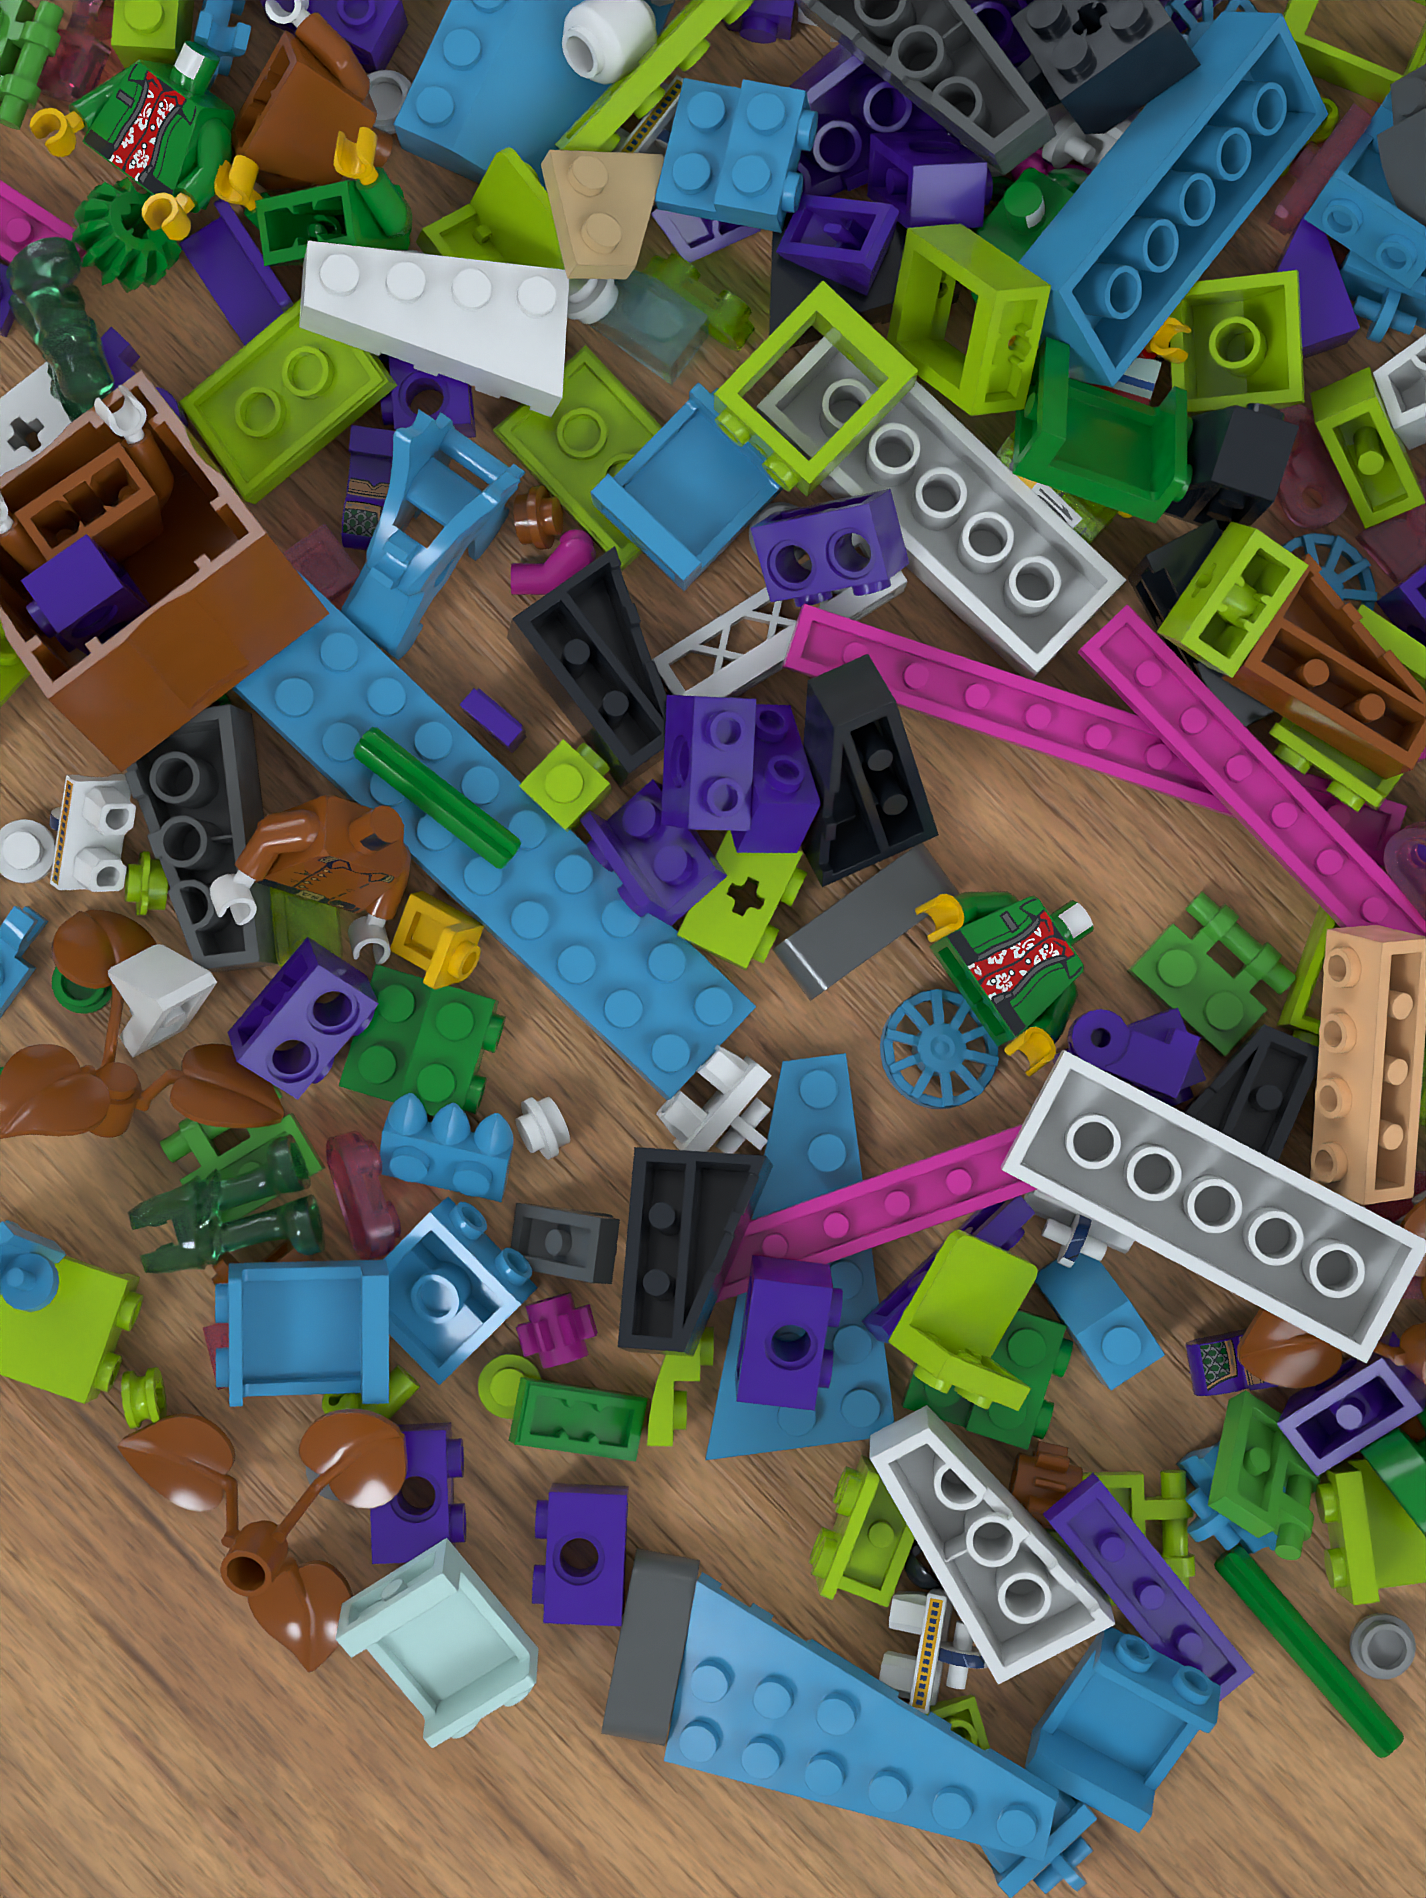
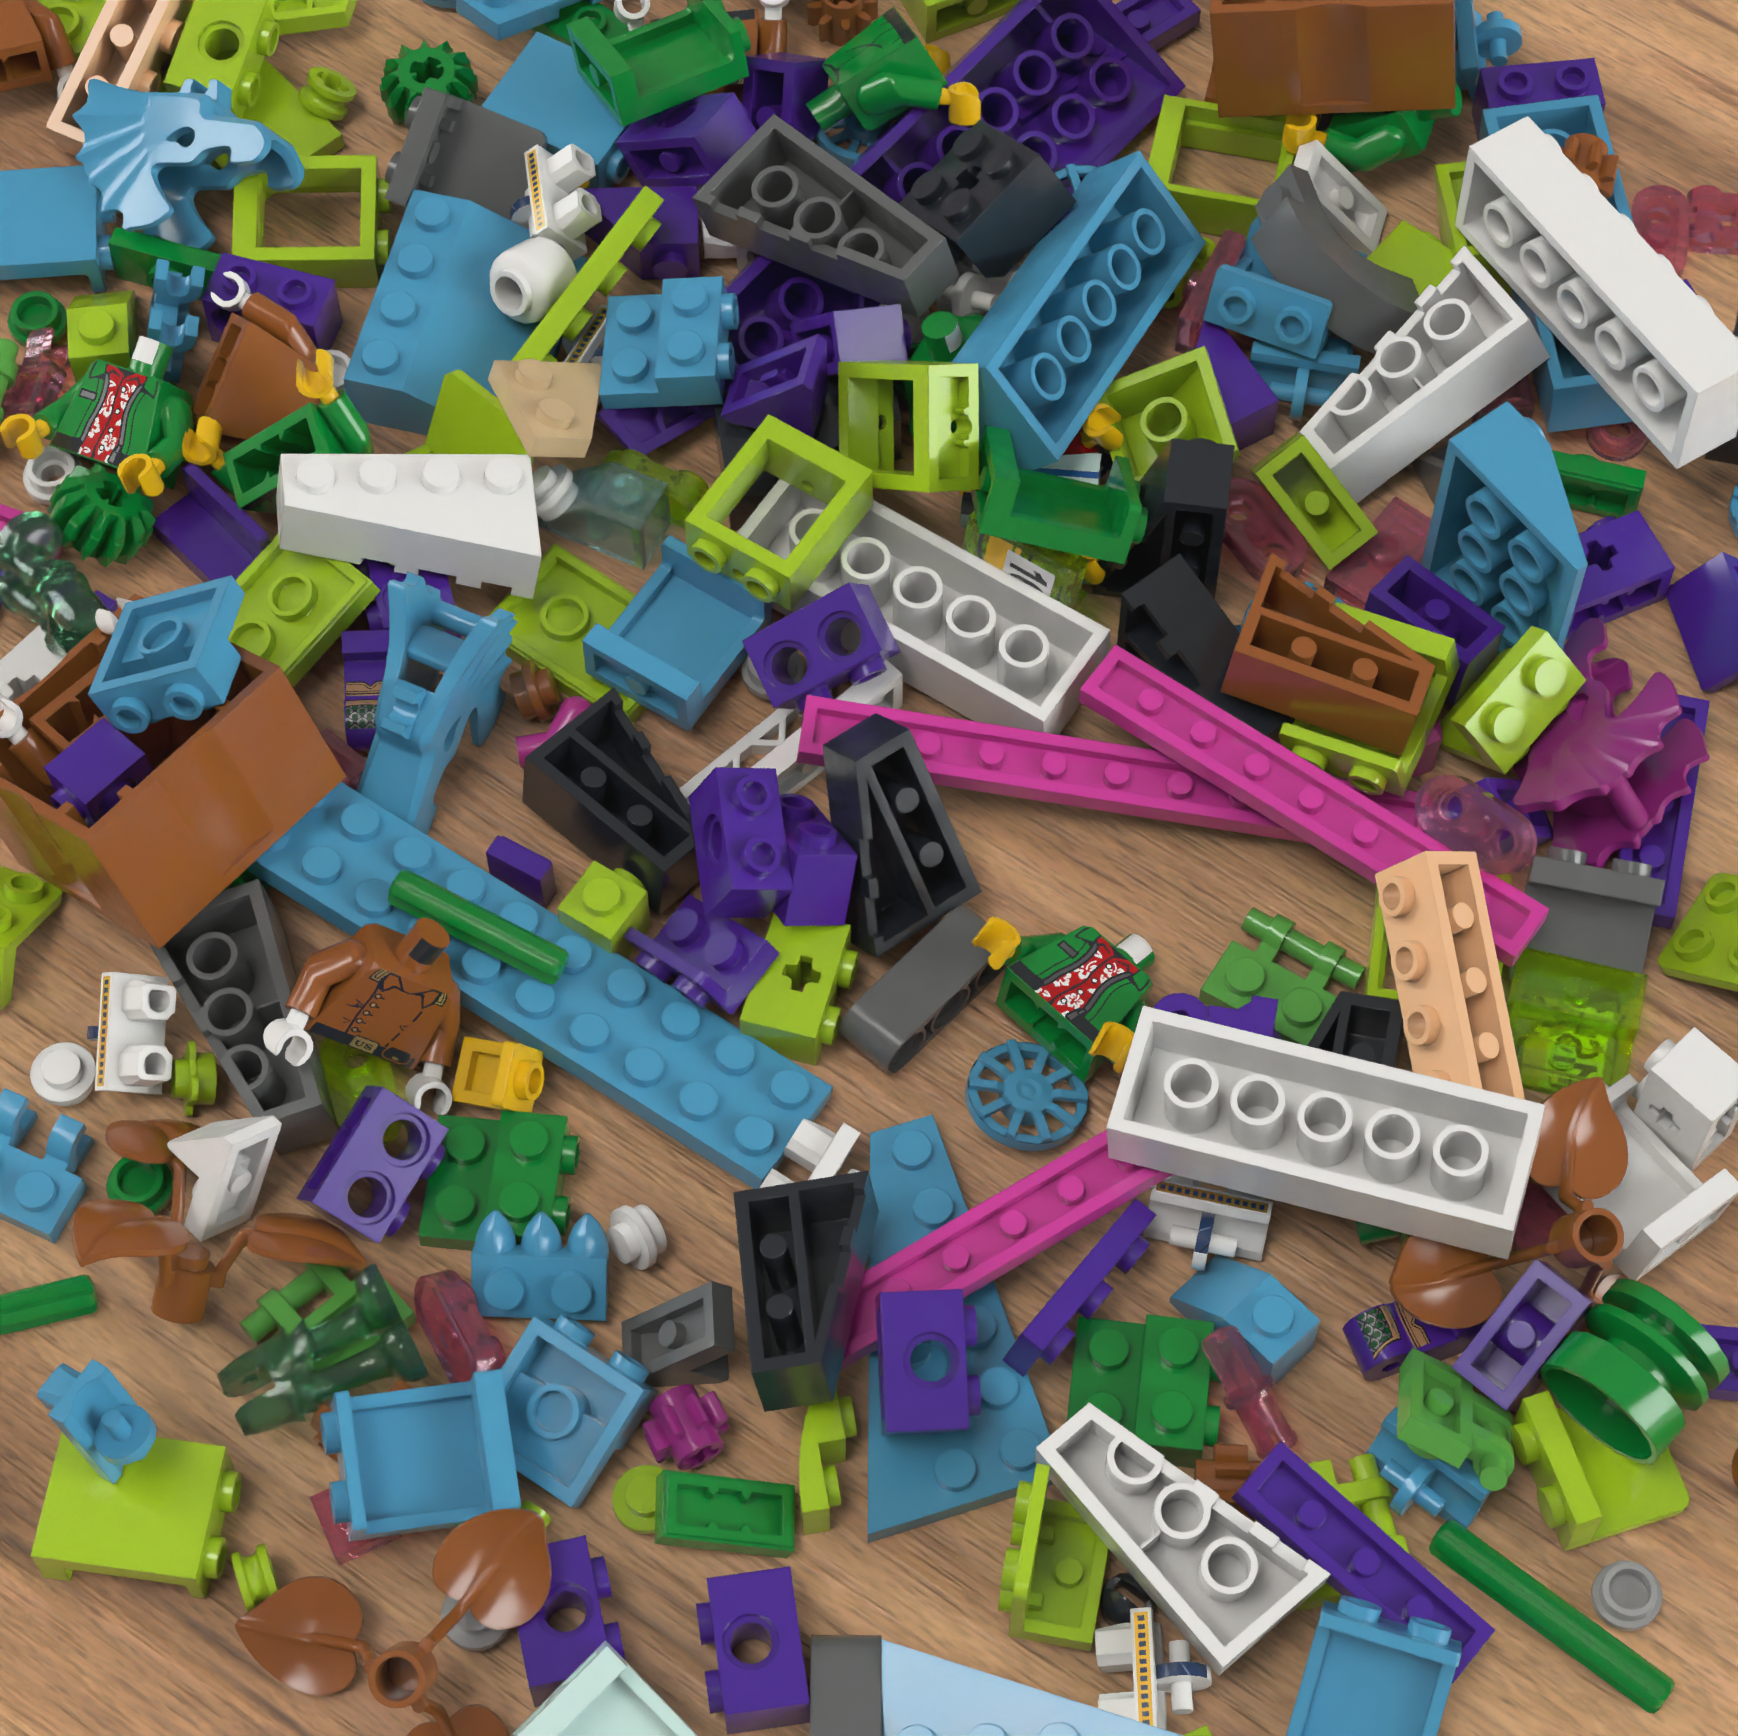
camera: 10 degrees left, 25 degrees down
lime bracket [888,1230,1038,1411] -> none
lime brick [1157,522,1309,678] -> none
none -> white plate [23,446,82,505]
none -> dark azure plate [88,575,245,733]
none -> clear pink axle [1202,1325,1298,1460]

